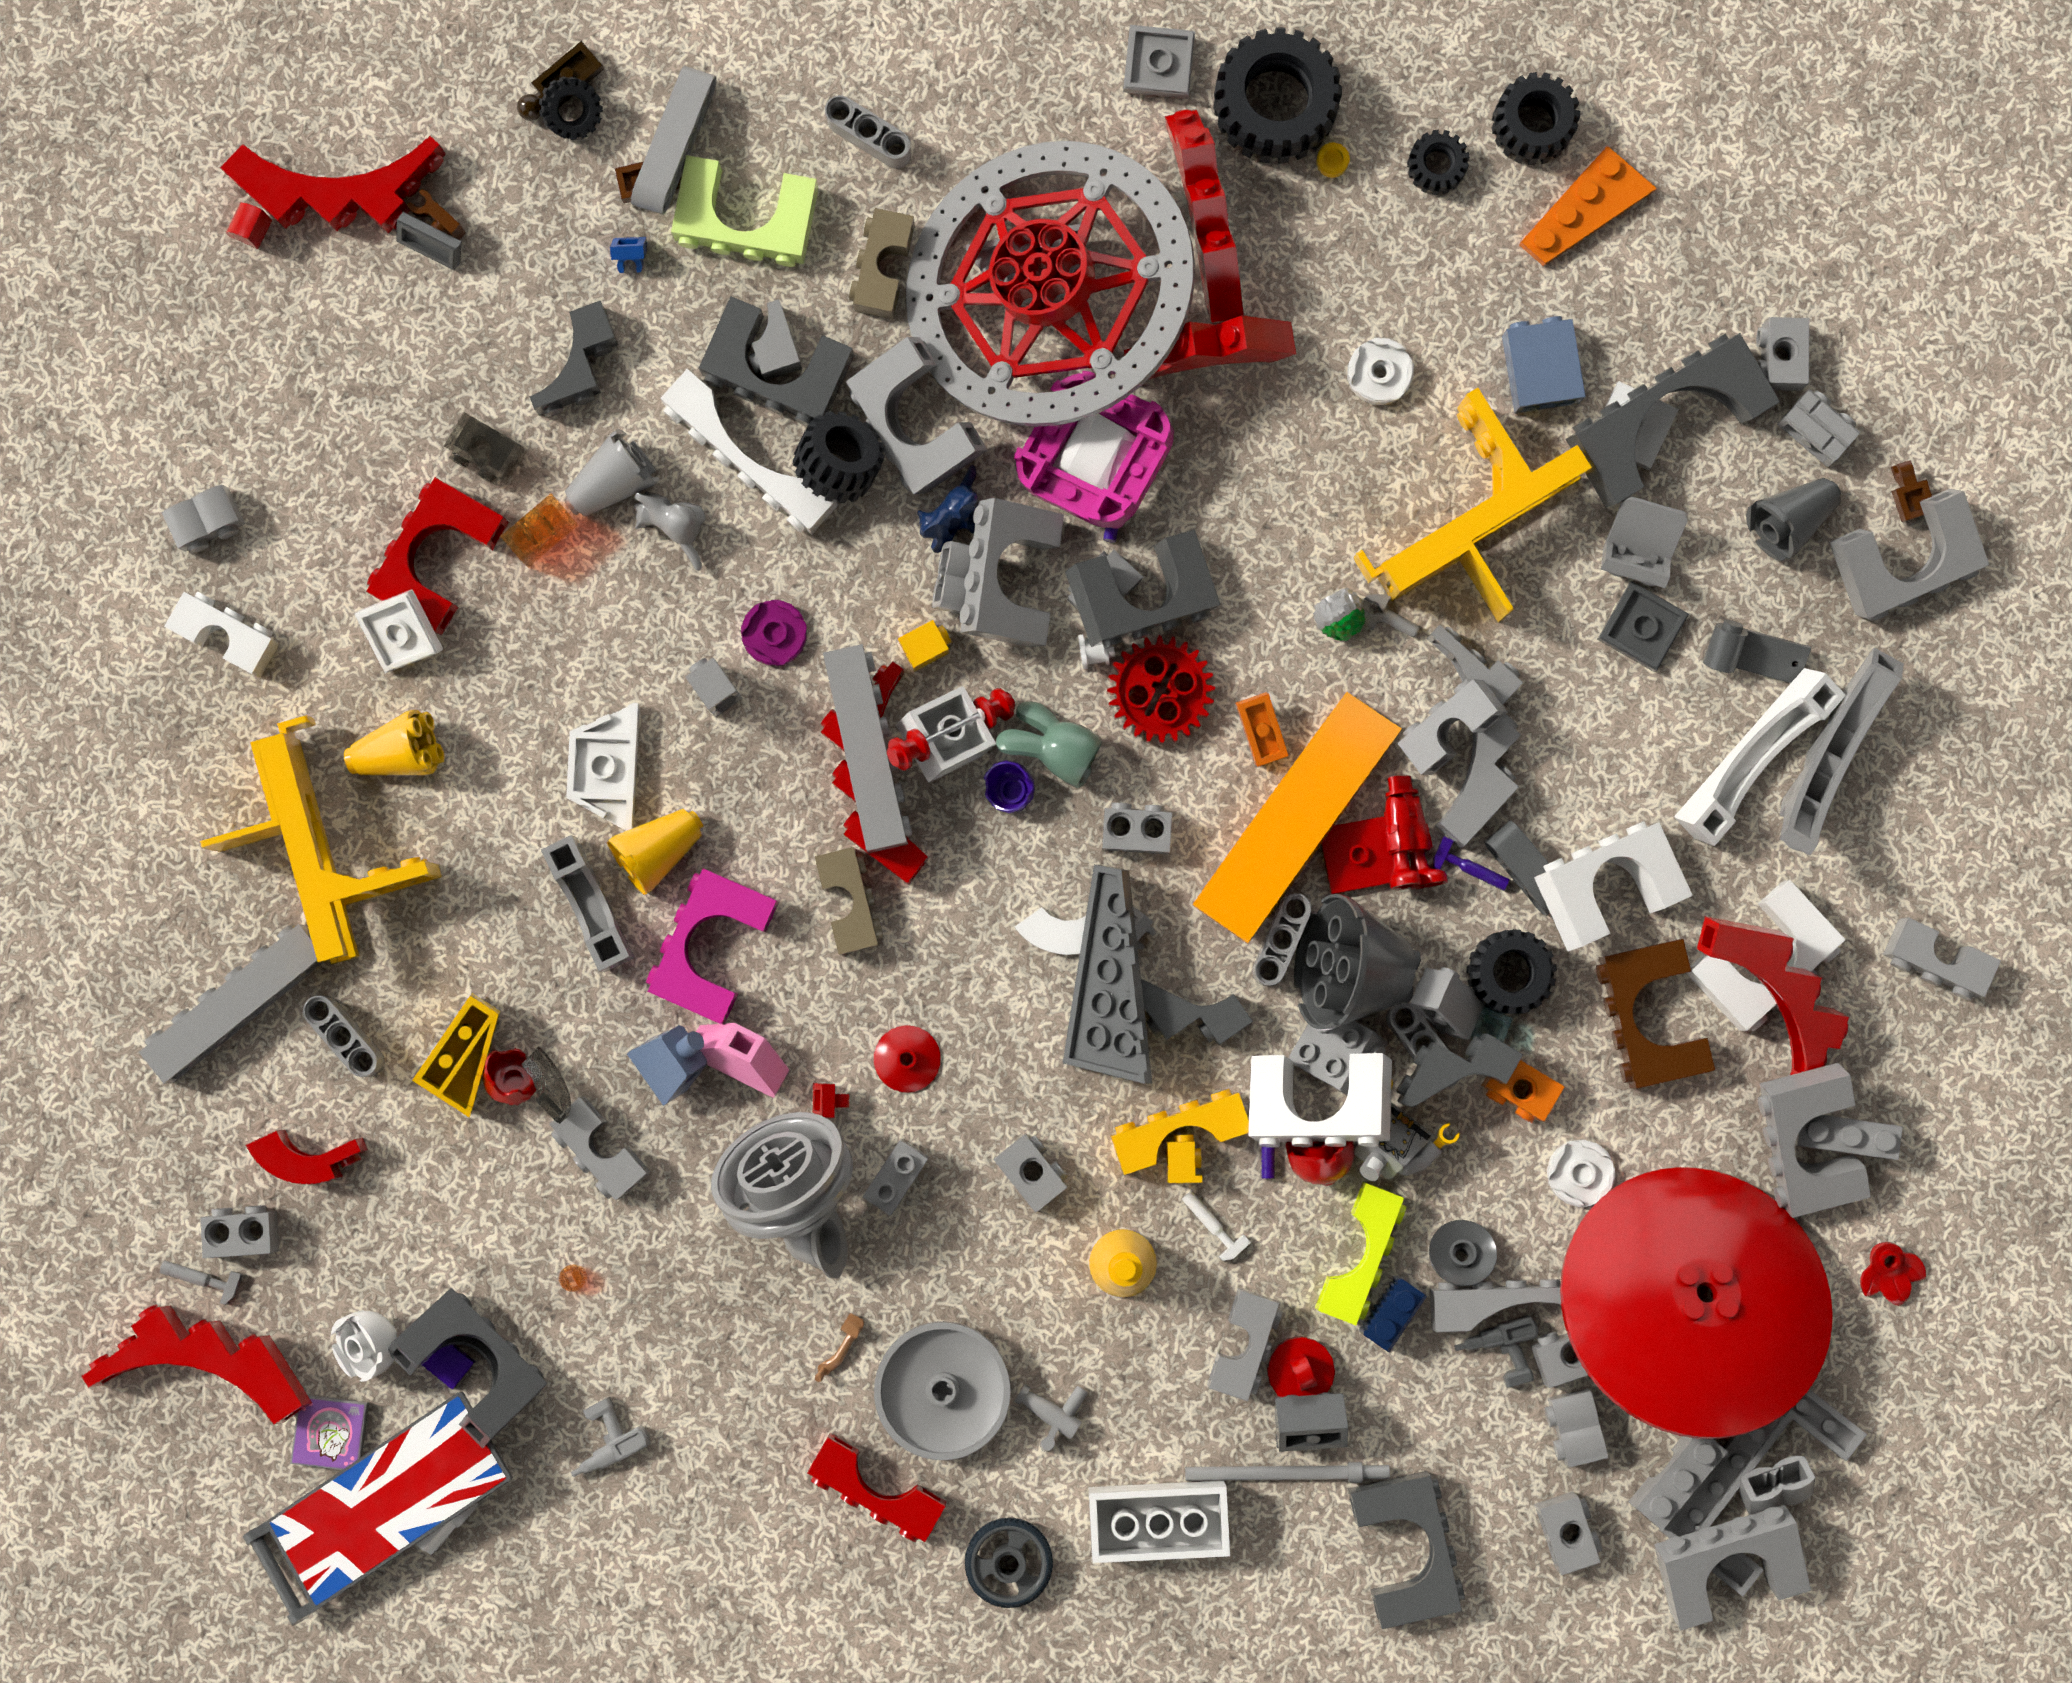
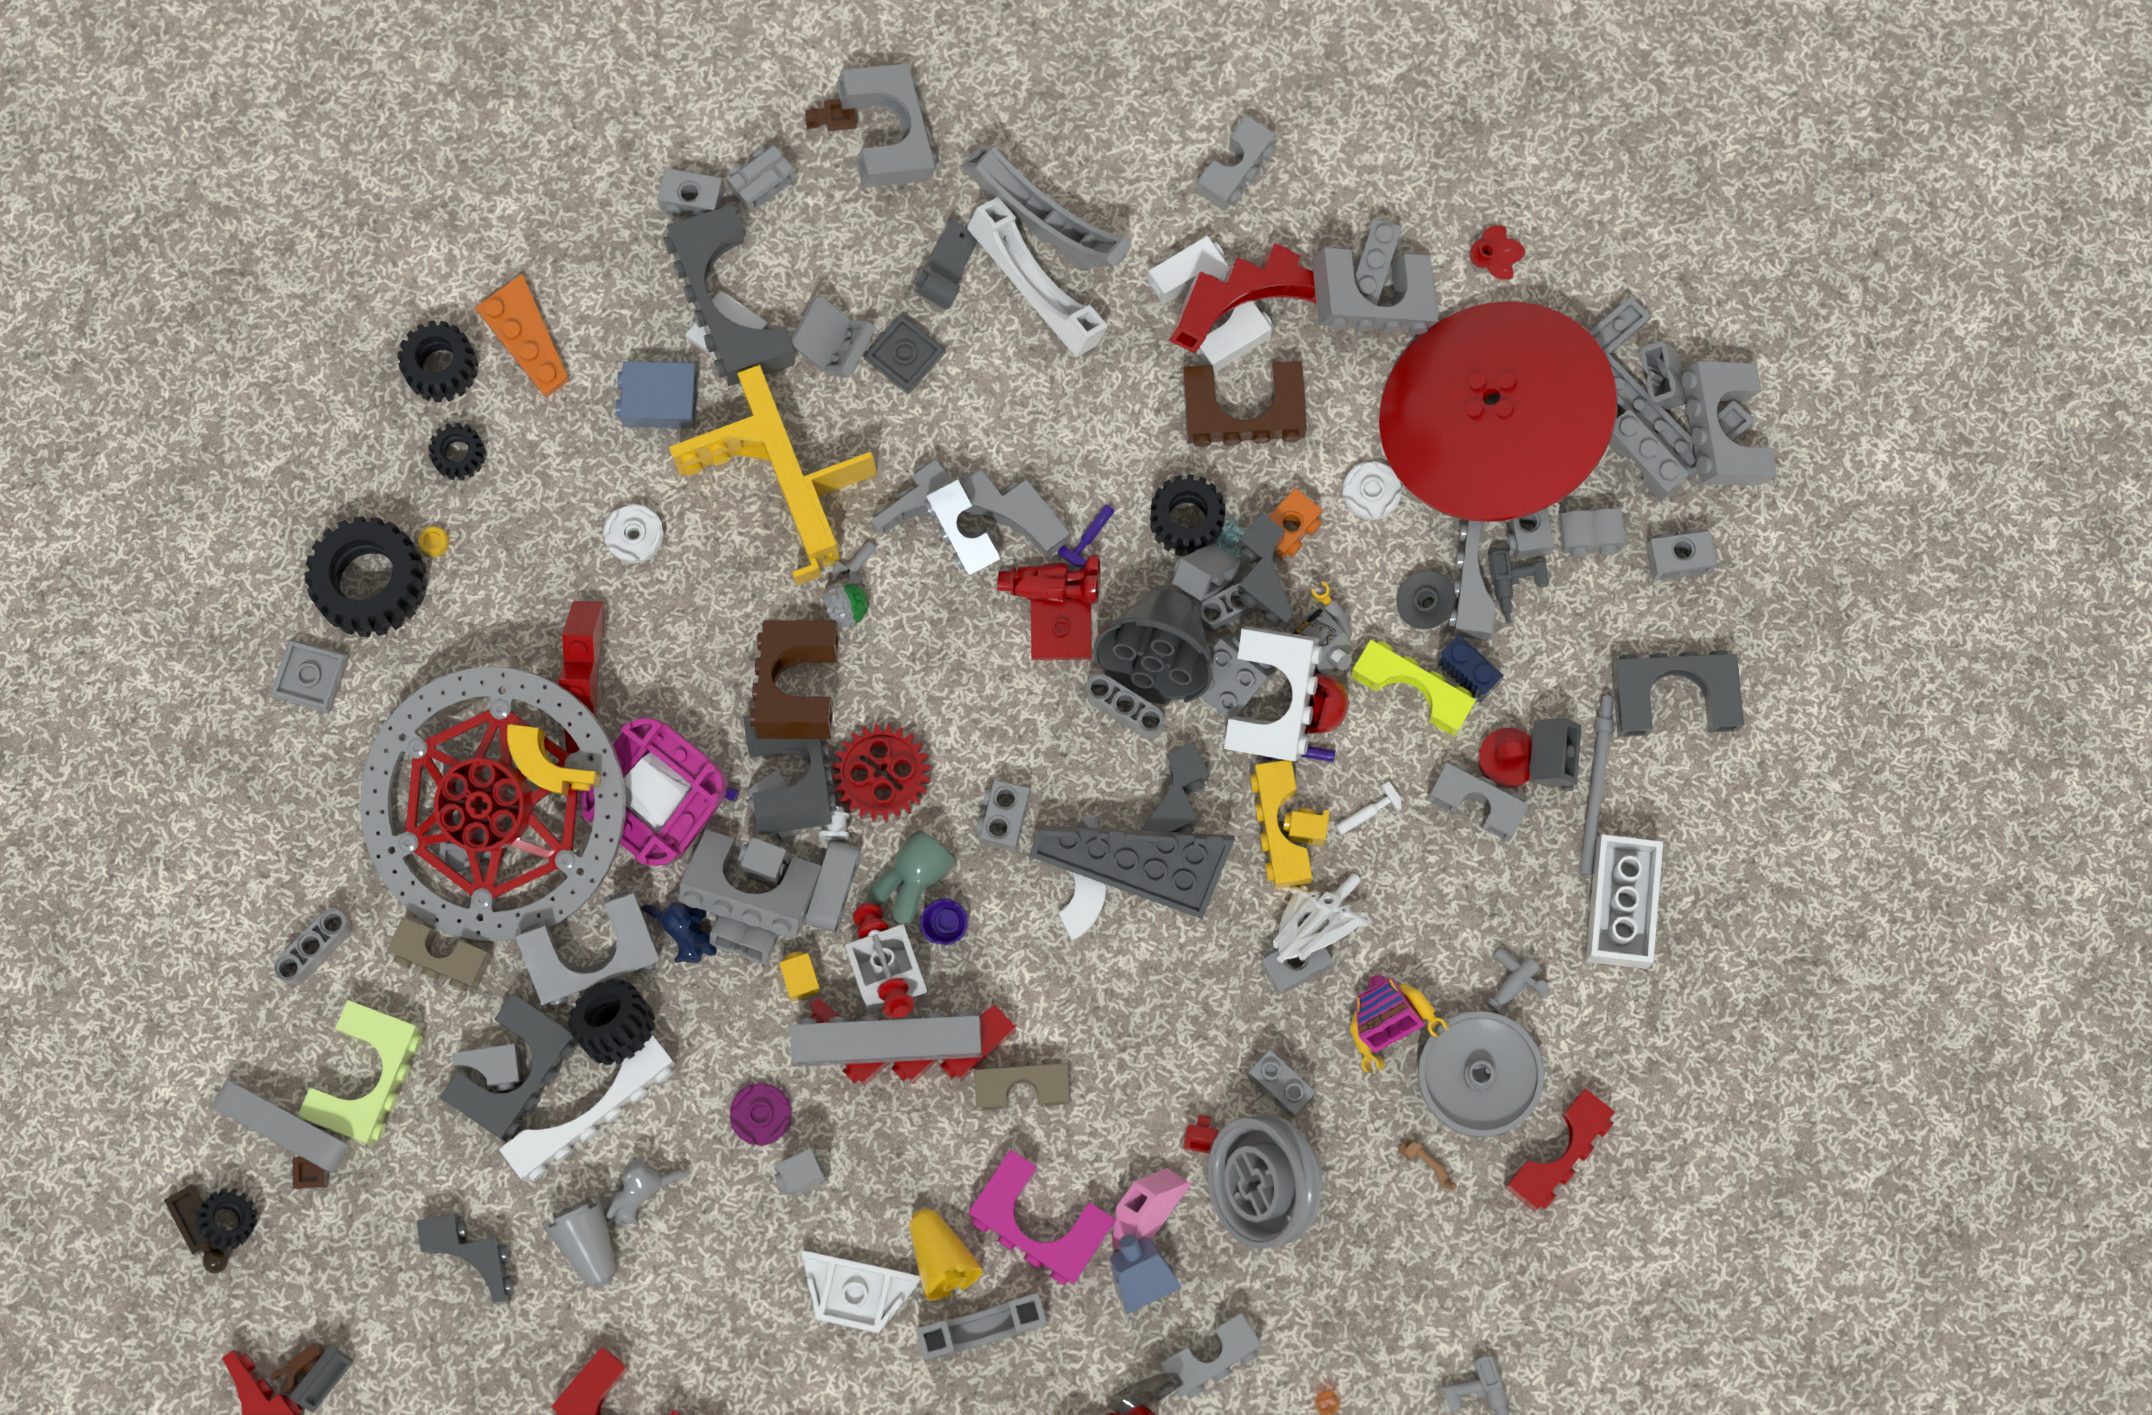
camera: 80 degrees left, 10 degrees down
clear smoke brick [444,412,527,485] -> none
clear orange brick [500,493,578,568] -> none
blue tile [610,237,647,273] -> none
light grey piece [784,1210,848,1279] -> none
red dish [874,1025,941,1093] -> none
dark grey wheel [965,1517,1053,1608] -> none
yellow cone [1089,1229,1157,1297] -> none
red arch [1165,110,1244,323] -> none
light orange slope [1192,692,1402,944] -> none
orange plate [1235,692,1289,767] -> none
dark grey beam [1484,820,1550,916] -> none
white arch [1534,821,1693,951] -> none
dark grey cone [1746,478,1841,561] -> none
none -> yellow arch [507,725,601,796]
none -> light grey brick [738,837,791,888]
none -> reddish brown arch [750,620,839,739]
none -> light grey beam [806,840,861,933]
none -> white bar [1273,874,1369,963]
none -> torso [1350,975,1450,1073]

